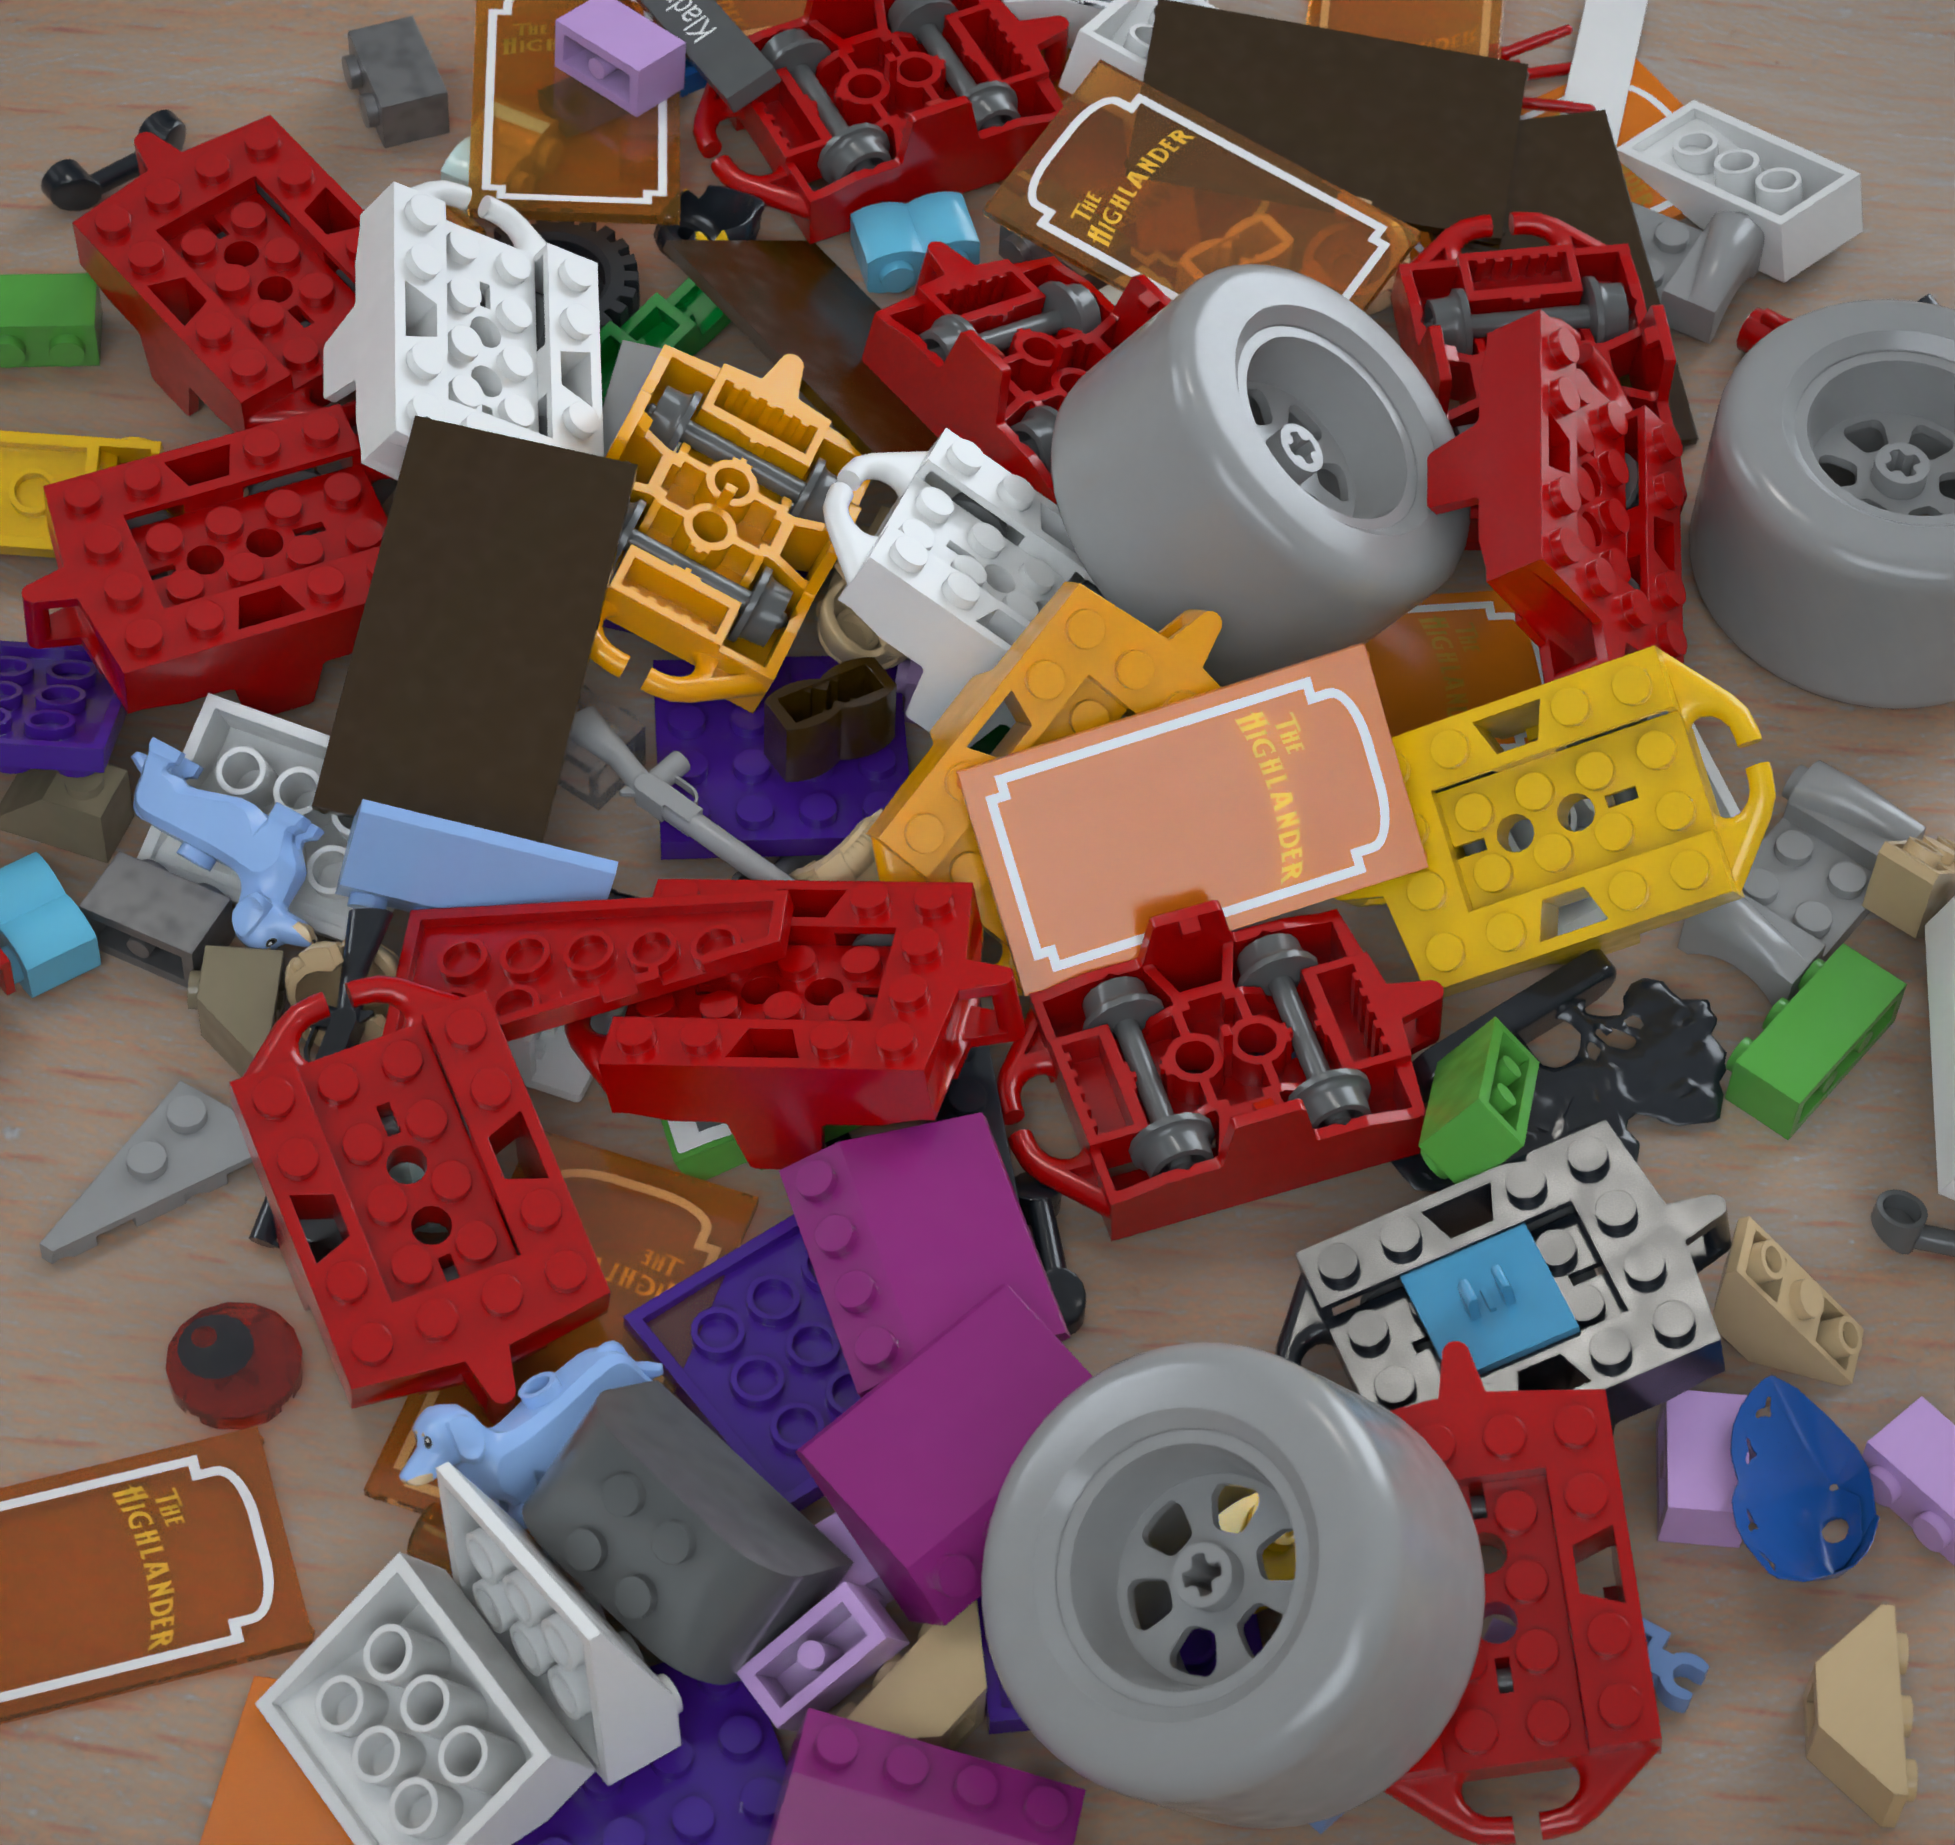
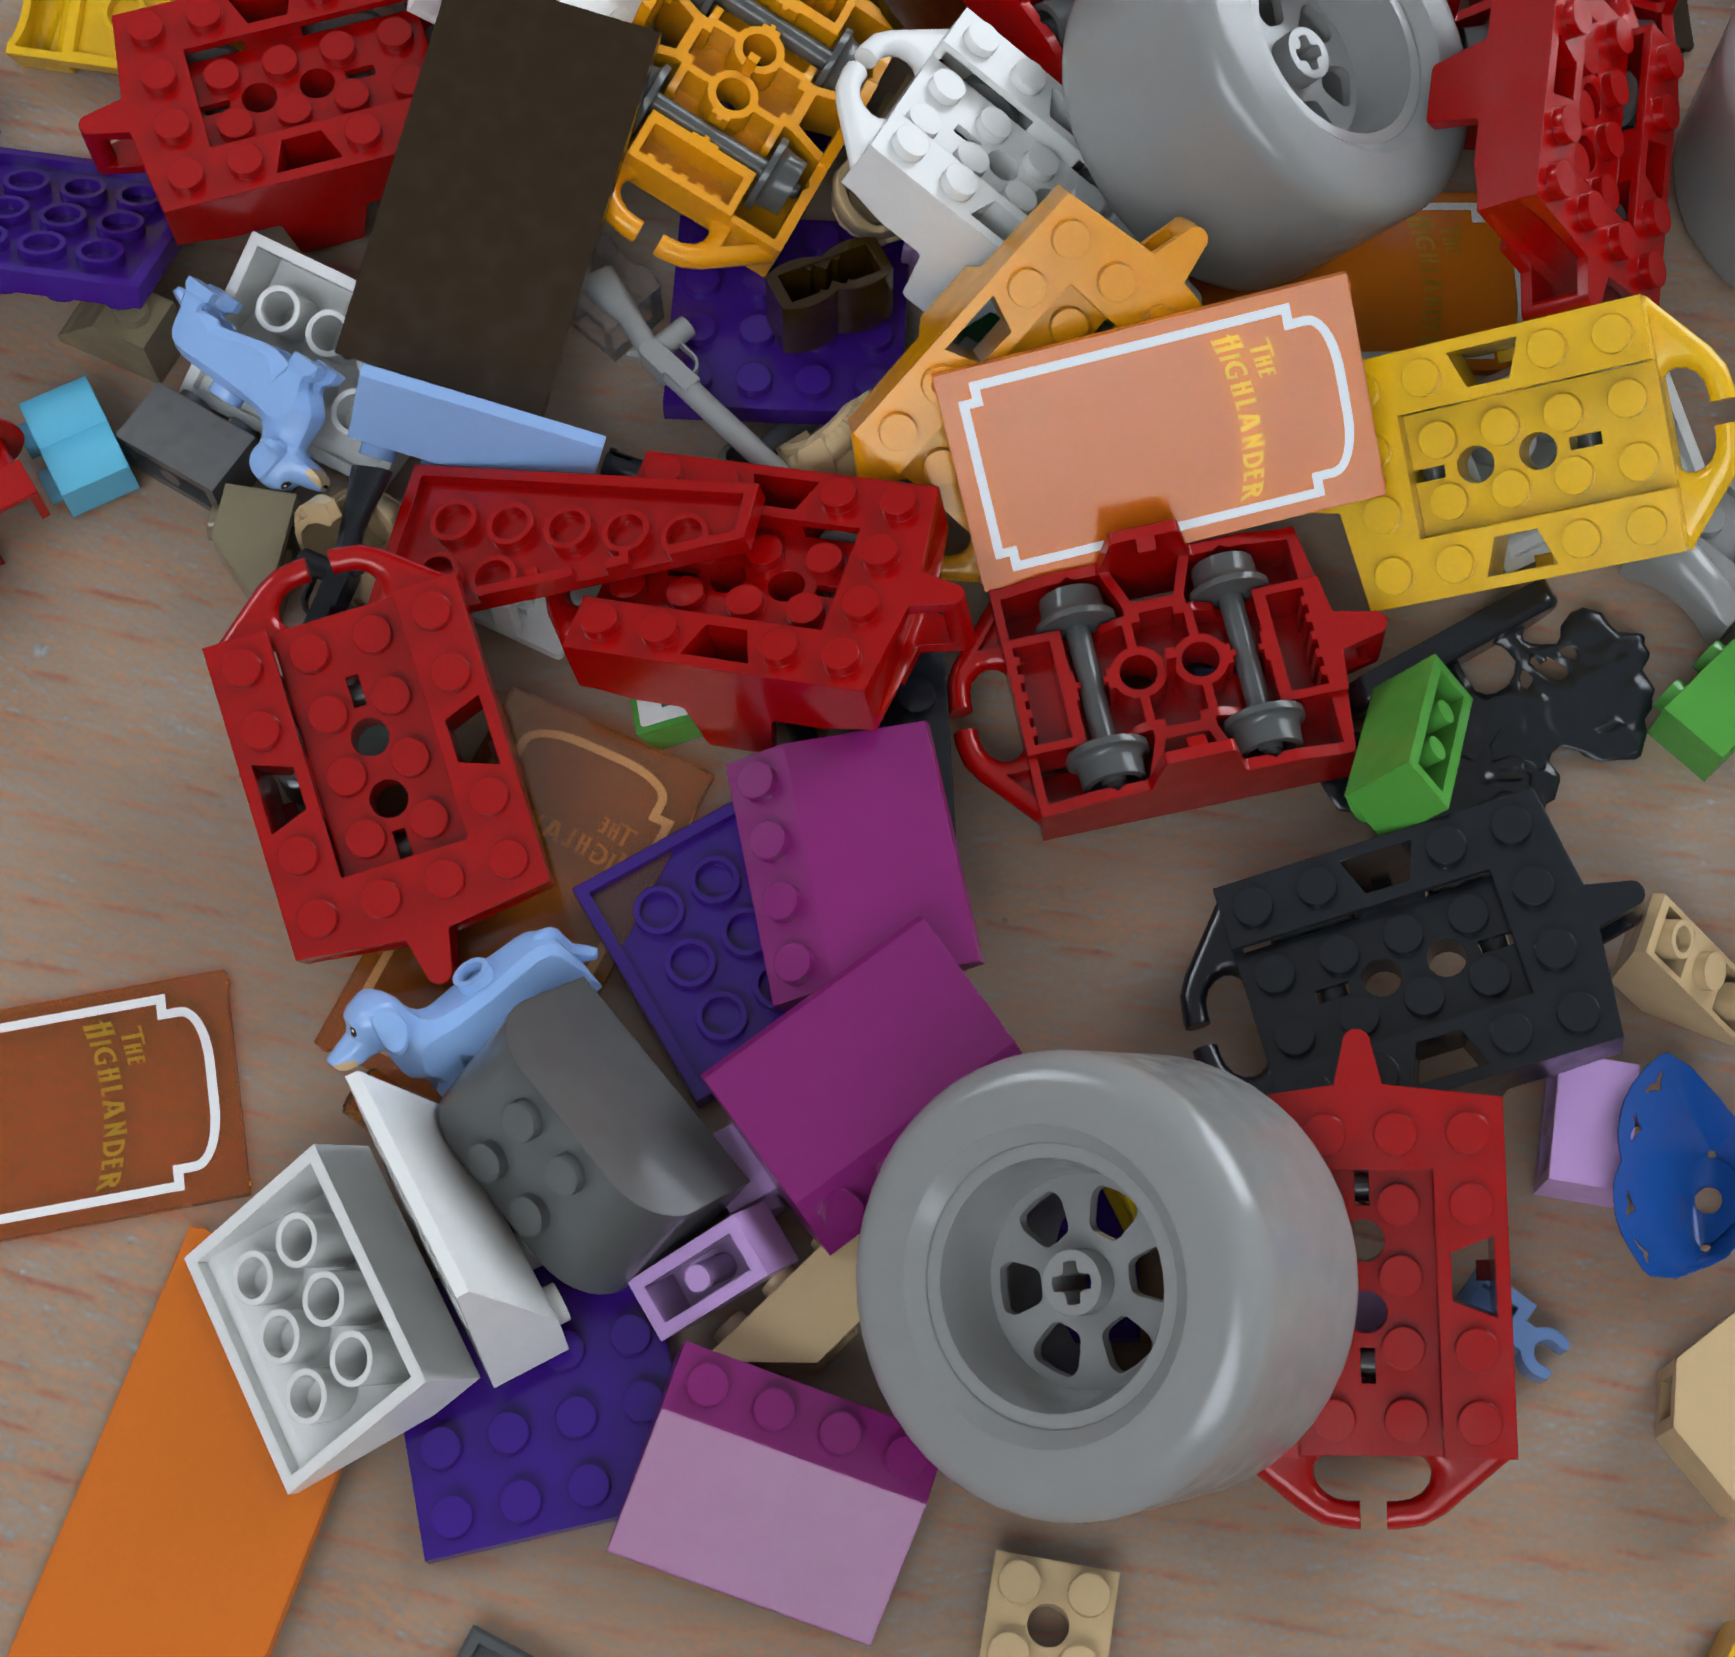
camera: 10 degrees right, 15 degrees up
light grey wing [39,1080,252,1264] -> none
clear red tile [165,1302,304,1430] -> none
black bar [1015,1172,1086,1335] -> none
dark azure piece [1400,1223,1580,1375] -> none

